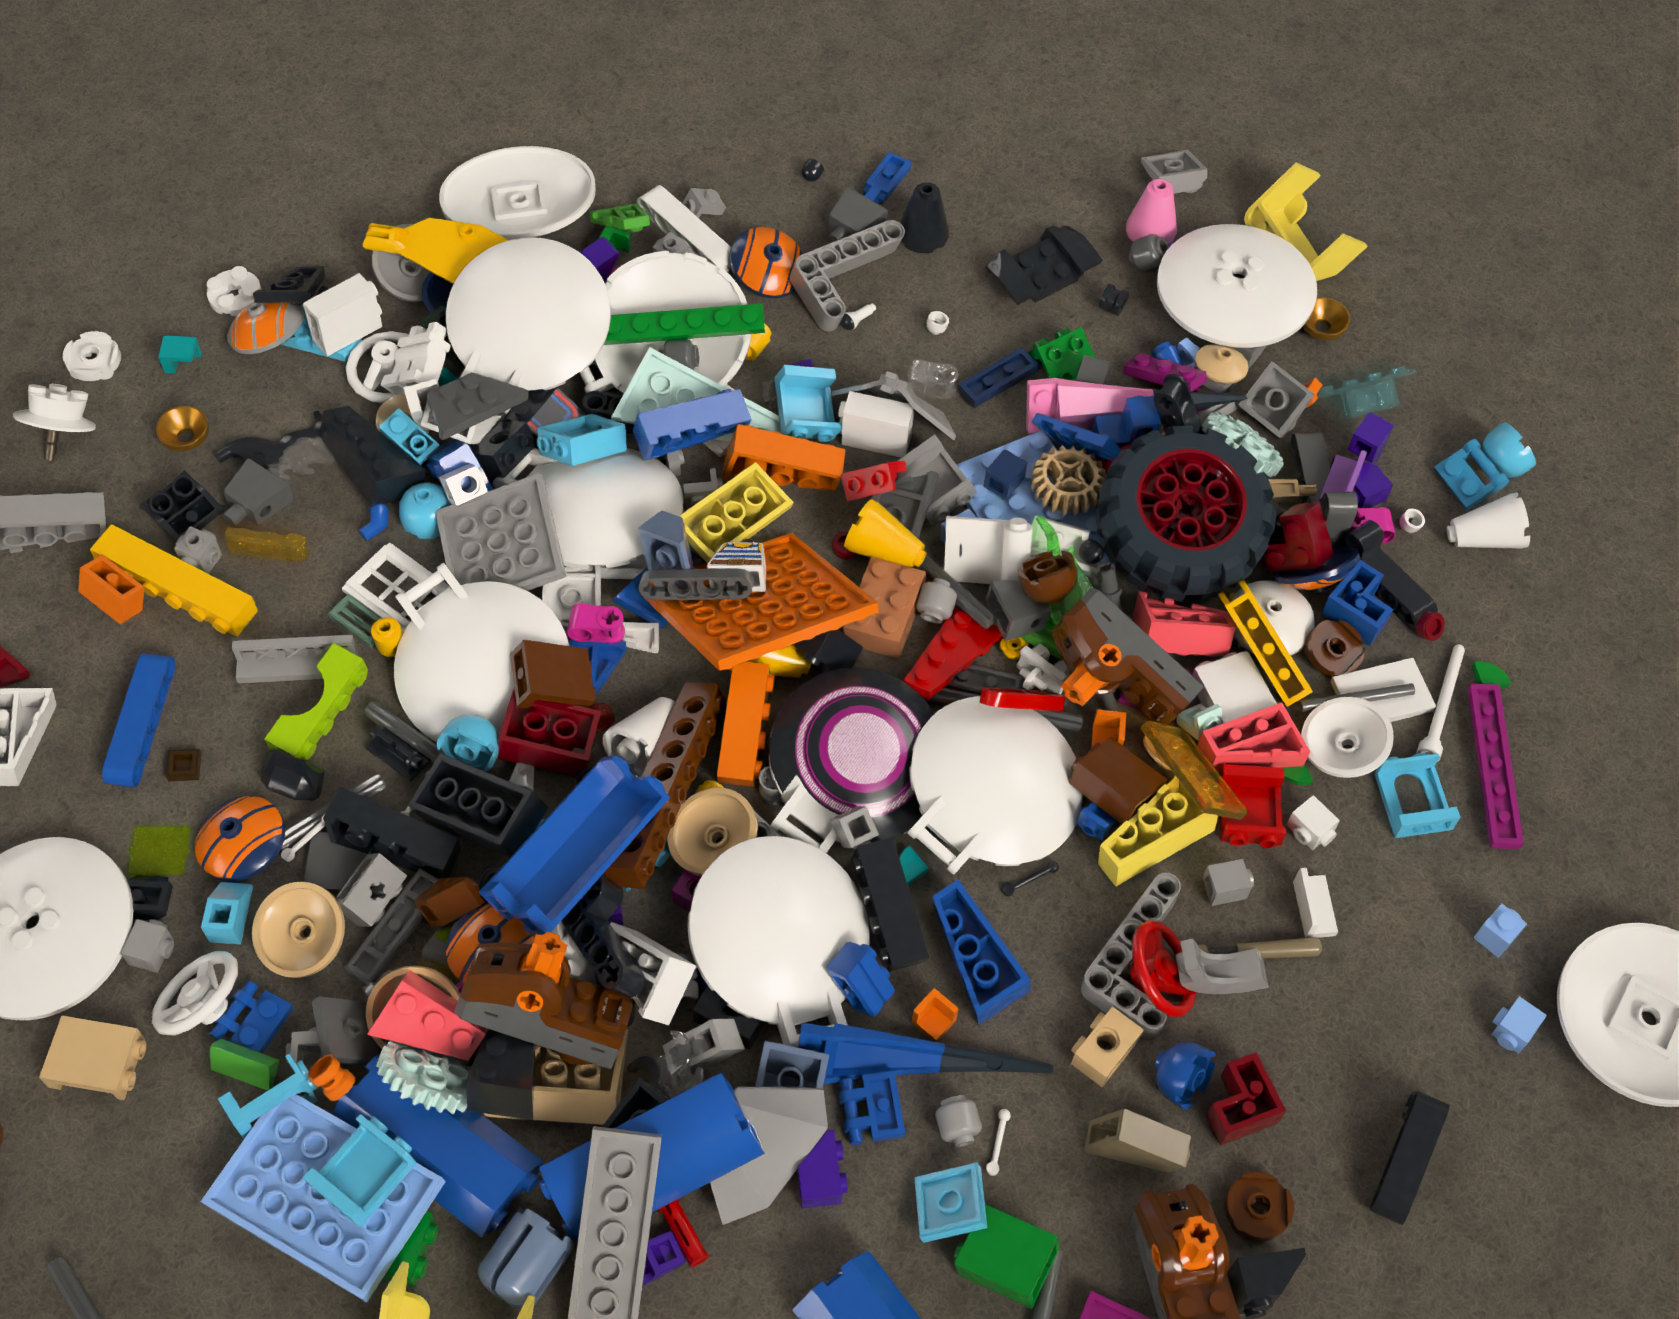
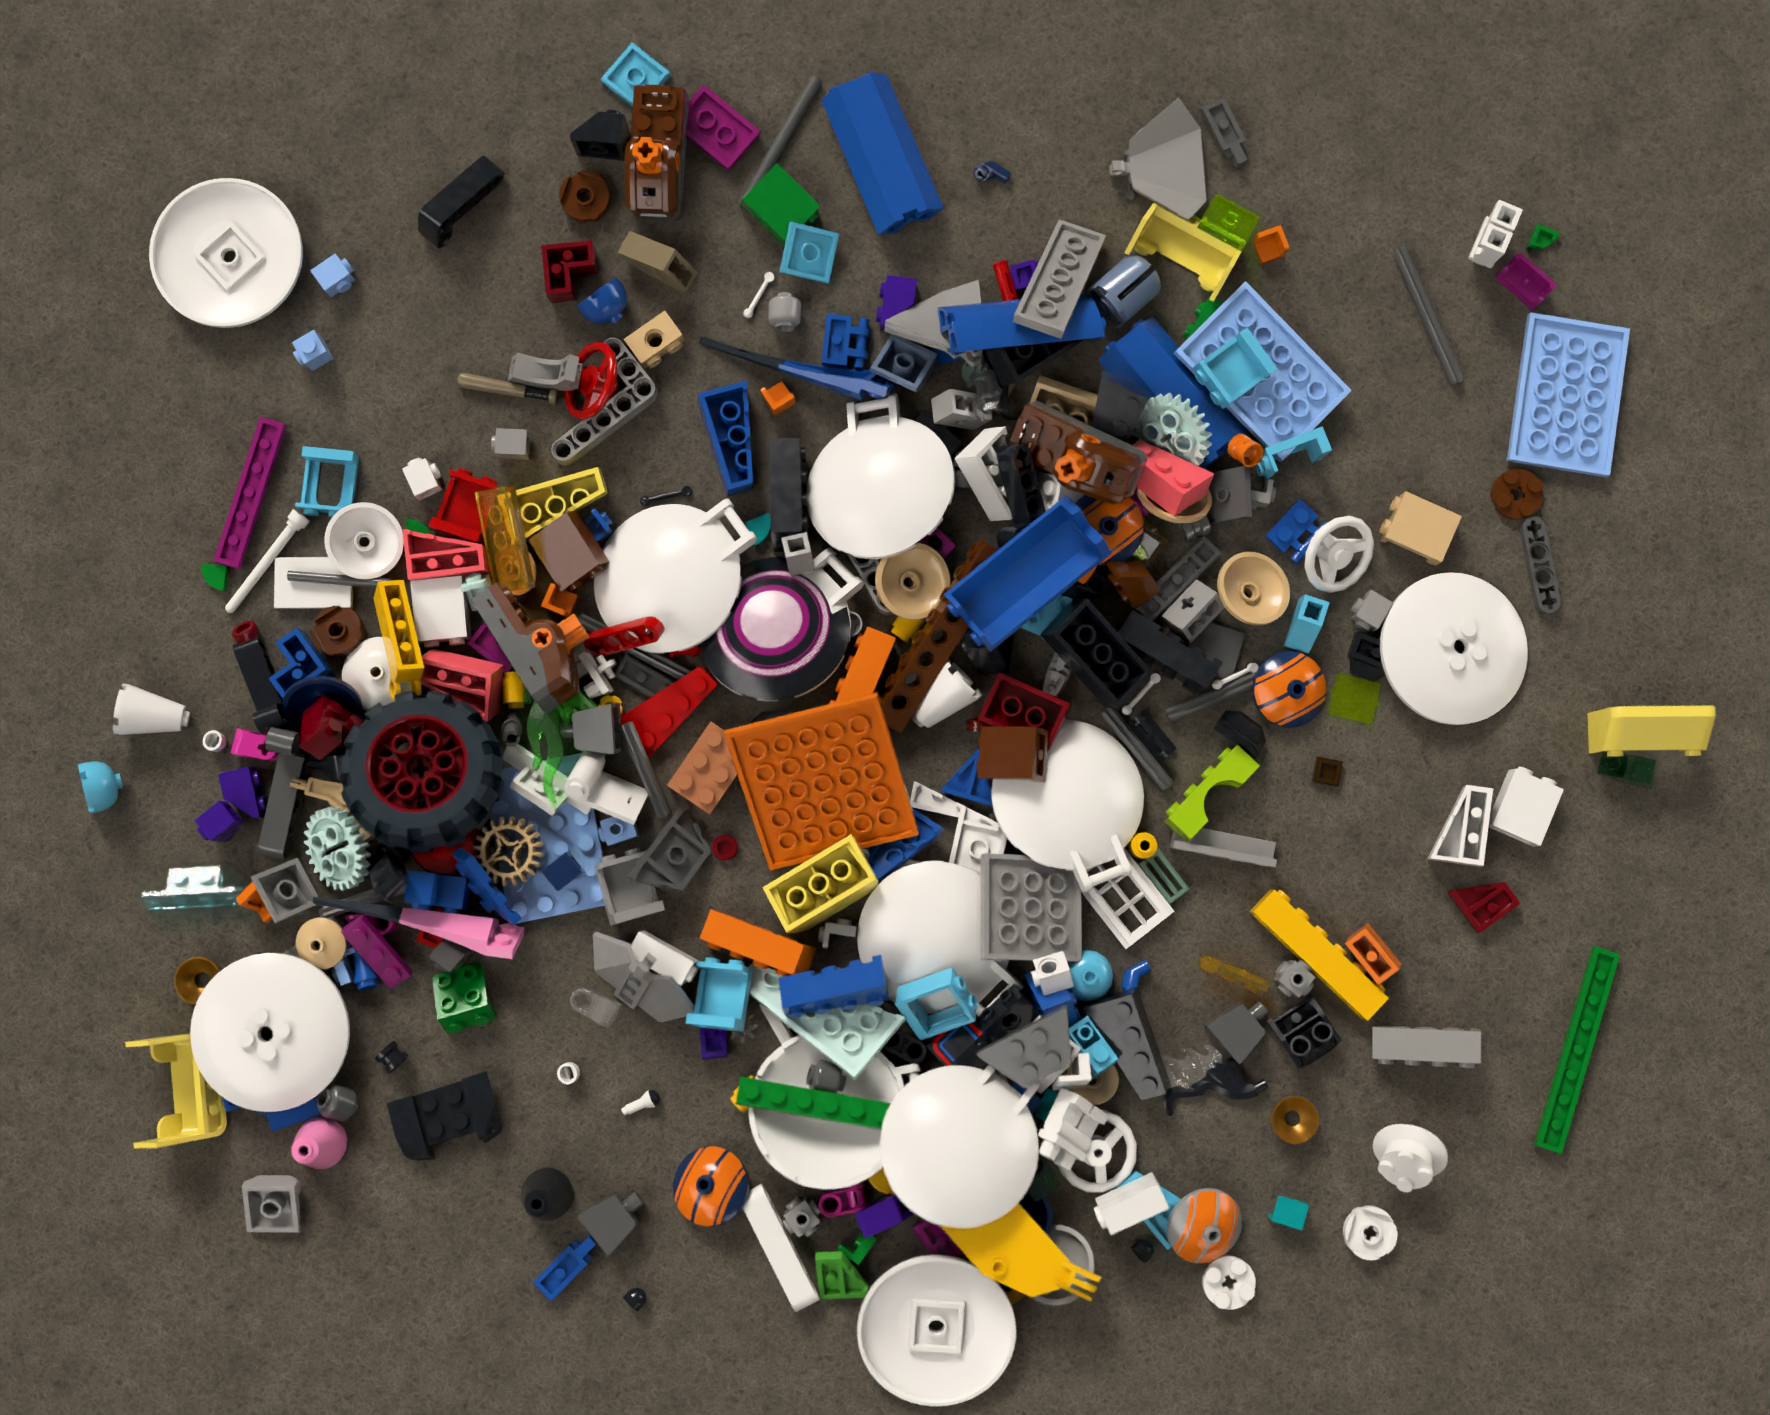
camera: 165 degrees left, 25 degrees up
blue beam [102,653,175,788] -> none
bright green slope [210,1039,280,1091] -> none
black wing [253,266,325,305] -> none
medium azure cylinder [437,714,499,772] -> none
dark pink piece [567,603,625,644] -> none
sand blue slope [638,510,694,589] -> none
dark grey beam [639,569,754,600] -> none
light grey bracket [682,188,726,218] -> none
torso [707,539,766,592] -> none
light grey beam [790,220,905,331] -> none
blue brick [826,942,895,1017] -> none
red bracket [841,460,907,501] -> none
yellow cone [844,499,927,568] -> none
light grey head [916,578,957,624] -> none
dark blue plate [958,347,1039,408] -> none
reddish brown cylinder [1017,551,1078,605] -> none
black hinge [1079,539,1104,564] -> none
white panel [1293,868,1338,938] -> none
medium lavender panel [1319,450,1367,502] -> none
dark azure plate [1434,439,1509,511] -> none

